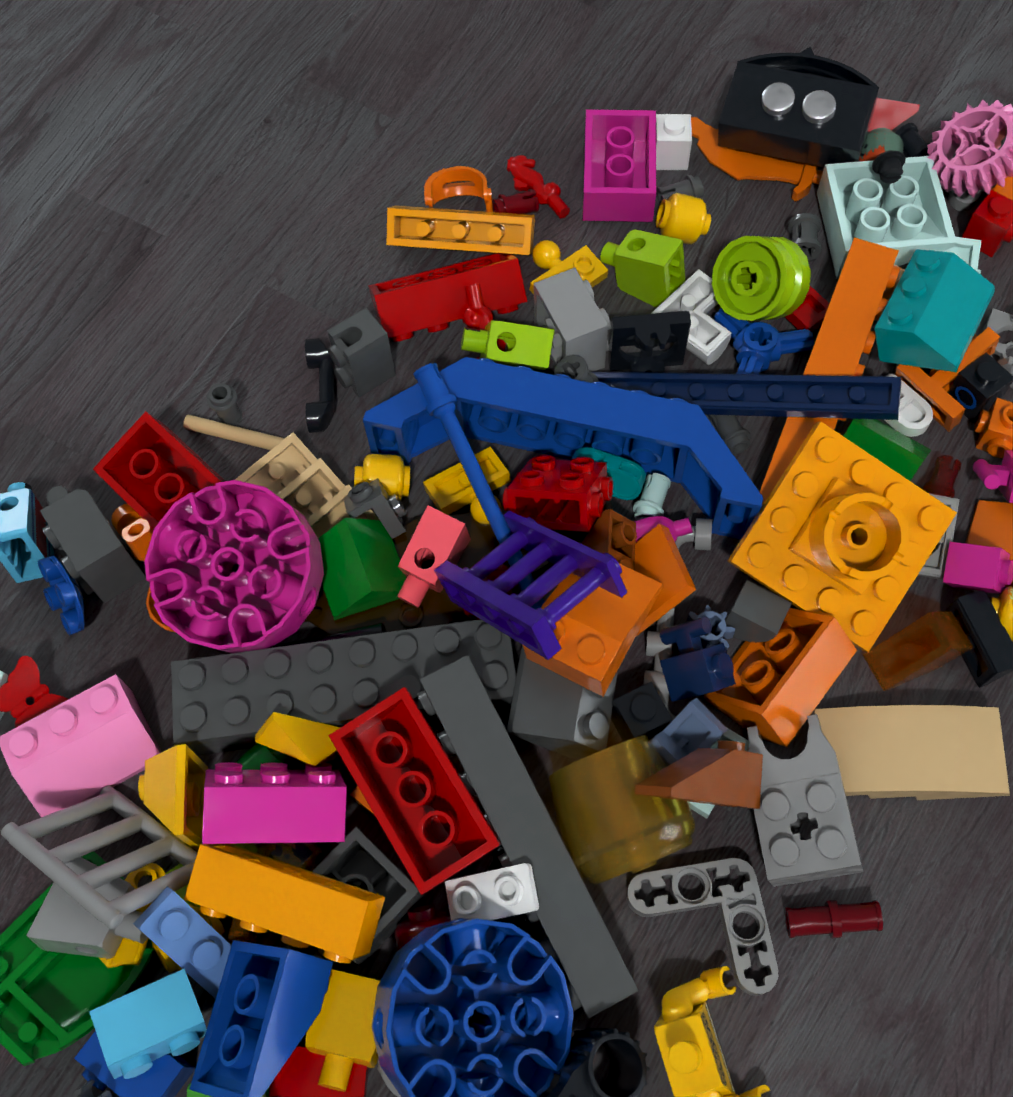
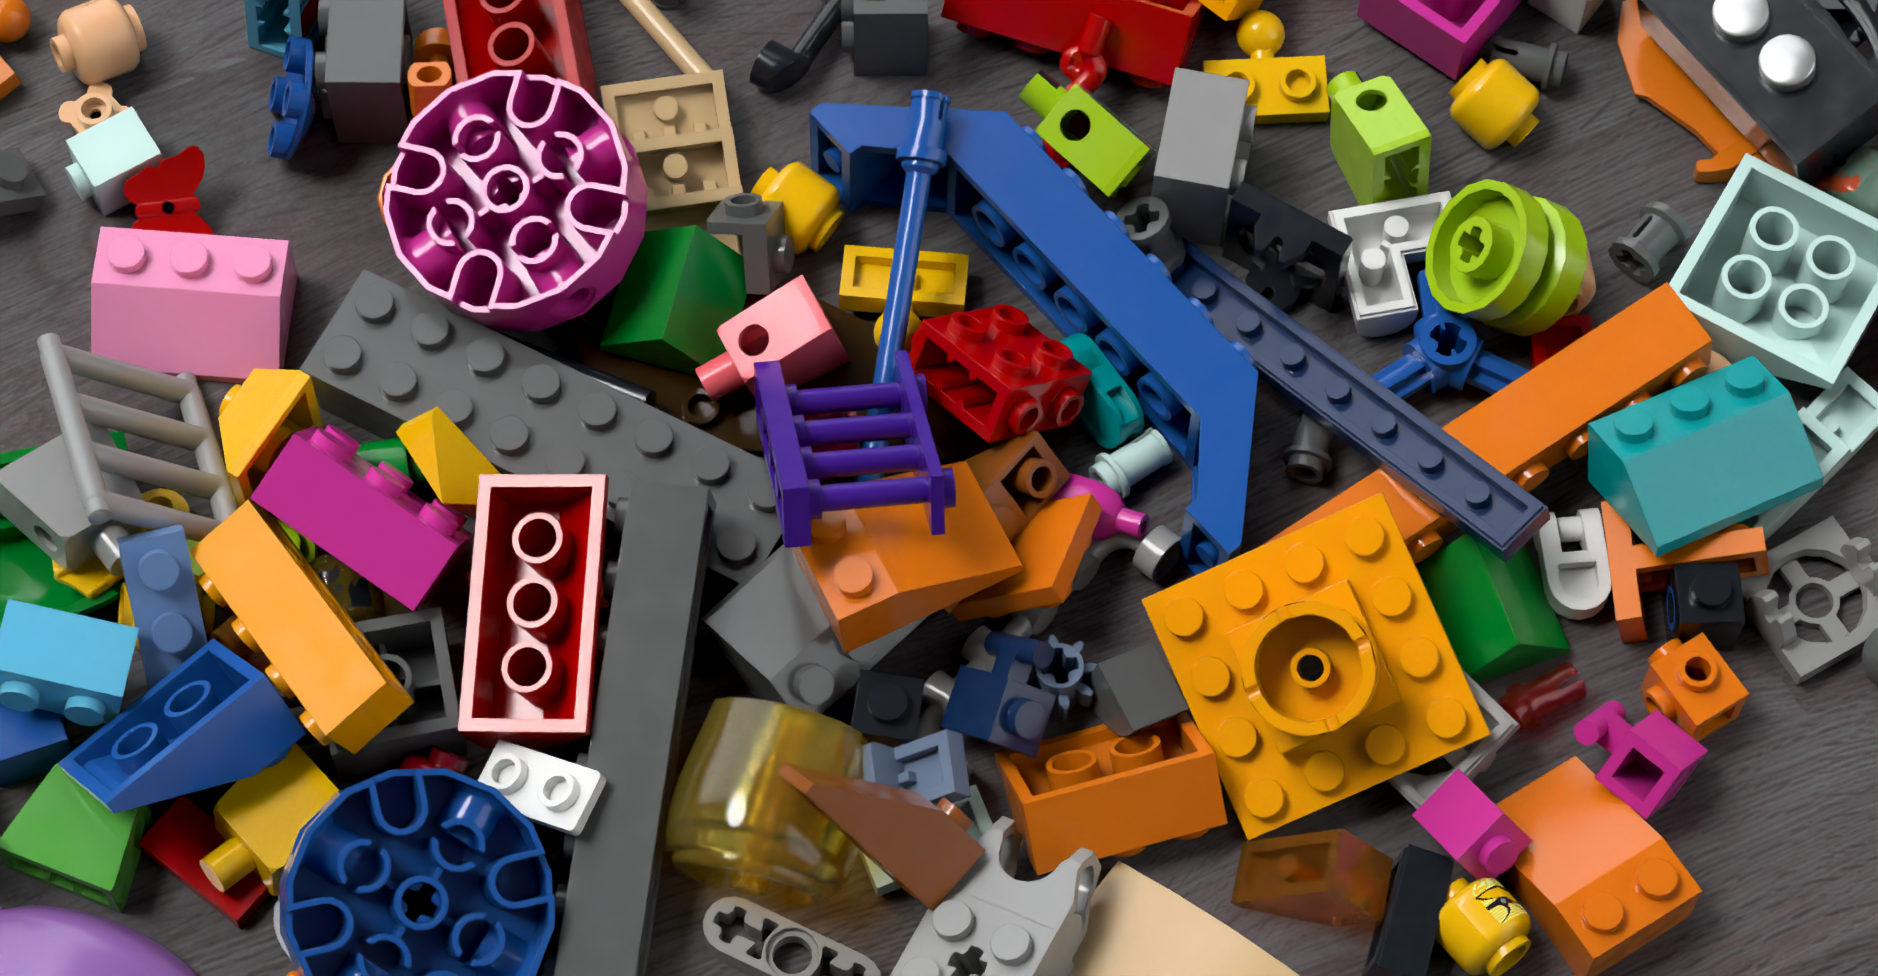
camera: 30 degrees right, 0 degrees up
black piece [872,150,906,184] -> none

